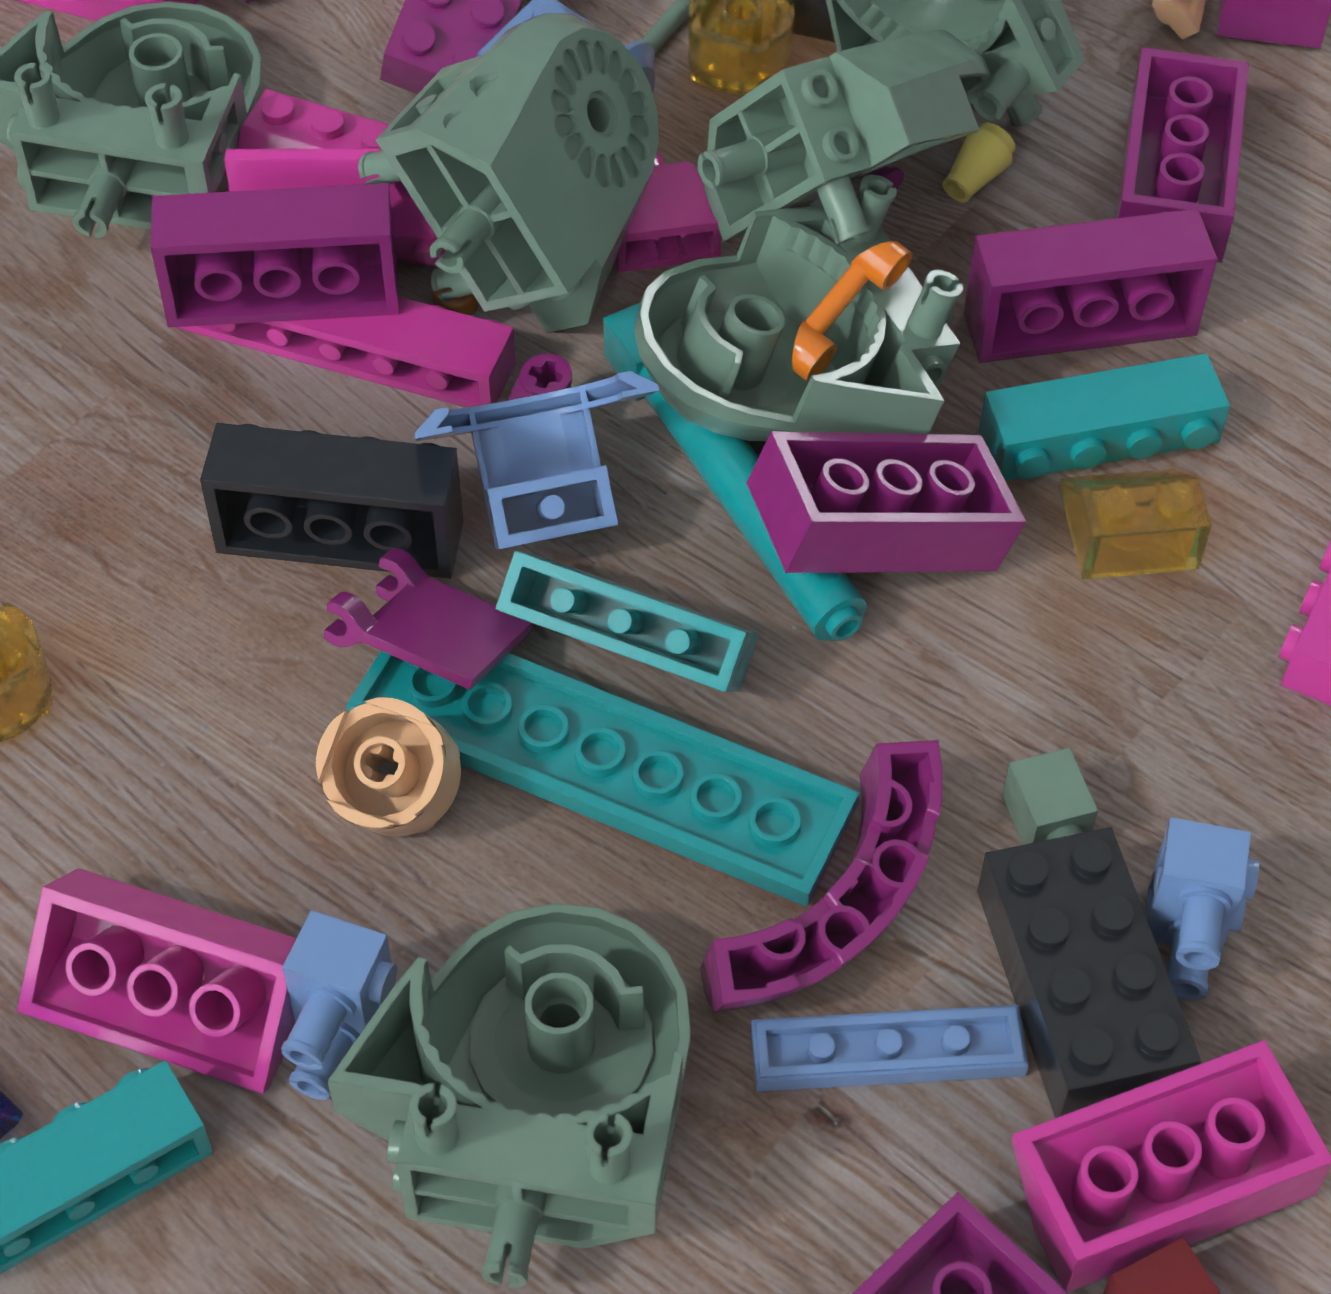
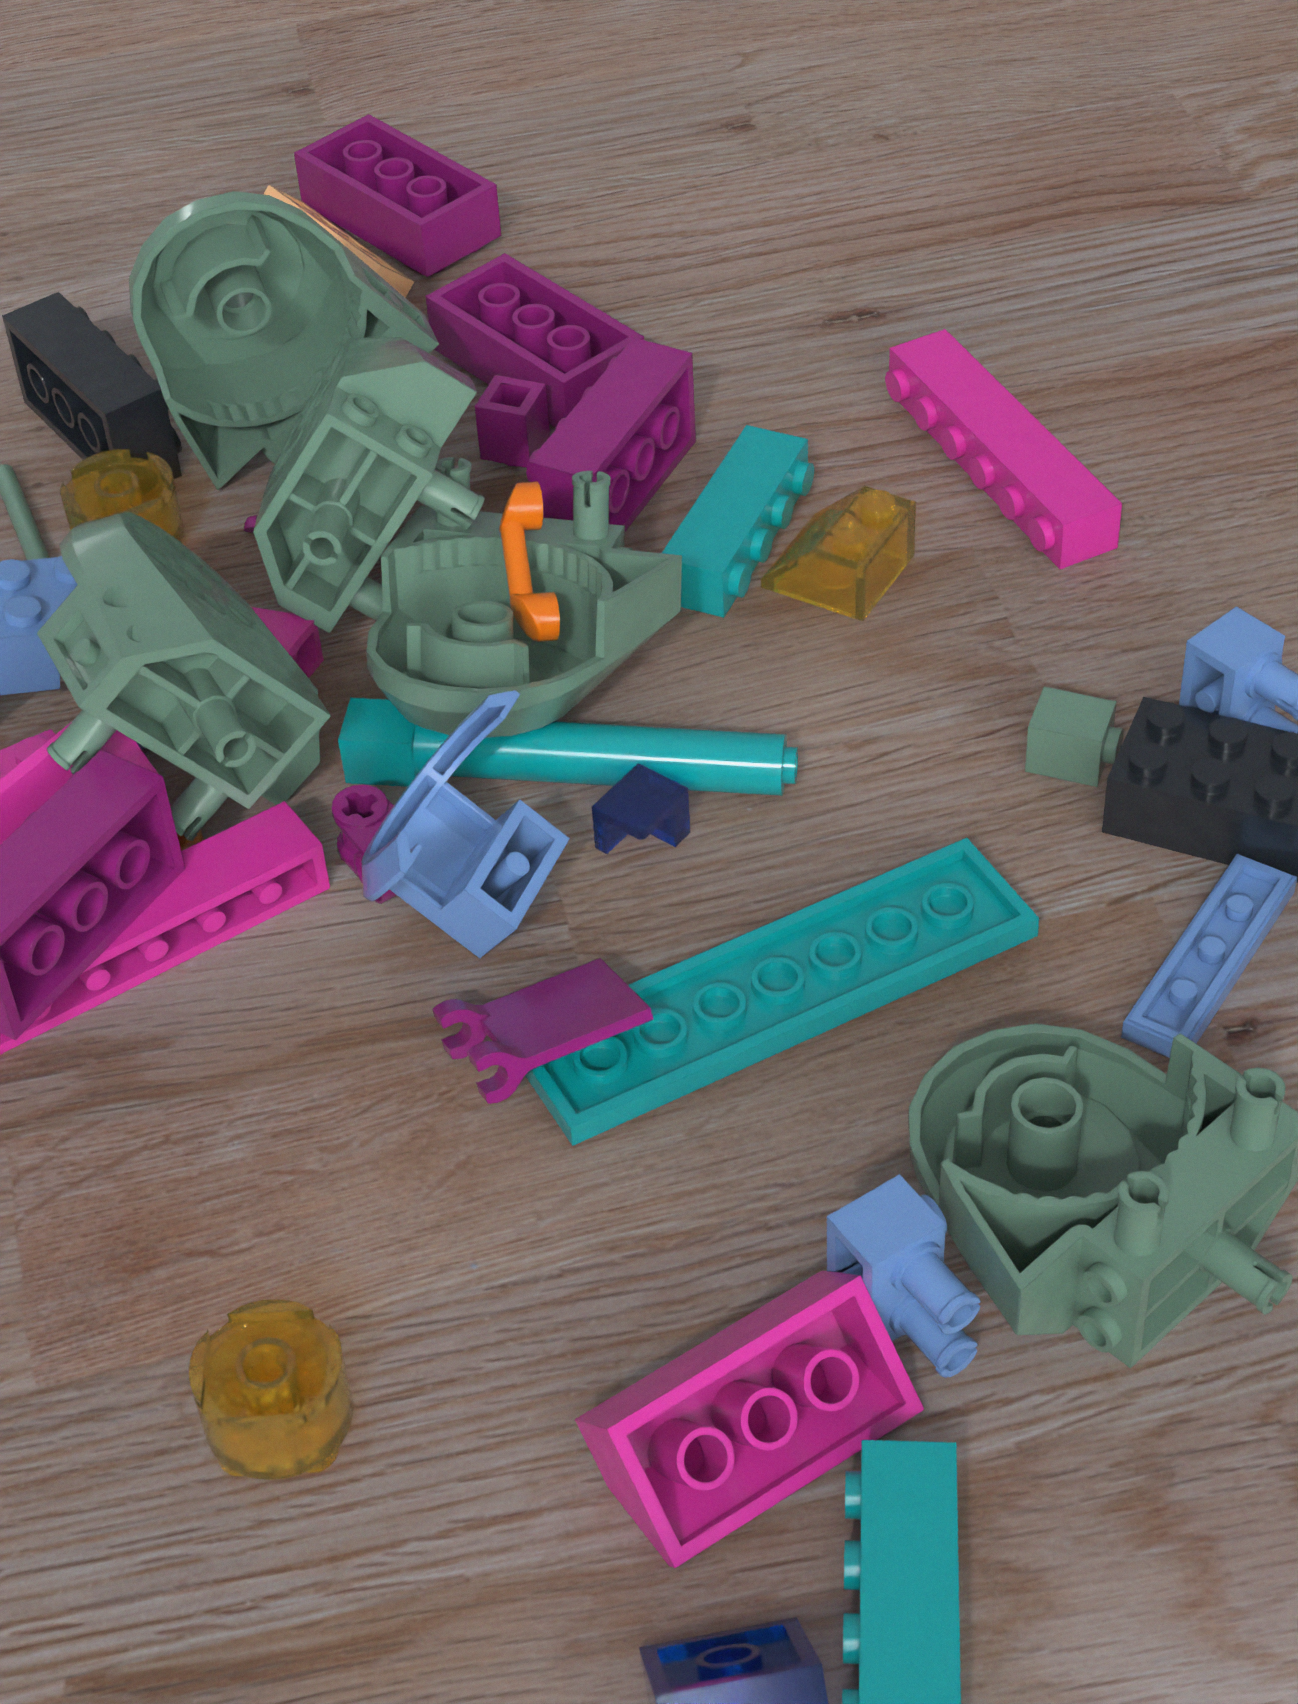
camera: 50 degrees left, 10 degrees down
black brick [200,422,464,579] -> none
light nougat brick [315,698,461,837] -> none
teal brick [495,551,760,692] -> none
magenta brick [700,740,943,1012] -> none
magenta brick [746,431,1026,573] -> none
none -> magenta brick [474,375,550,468]
none -> clear blue panel [592,763,690,854]

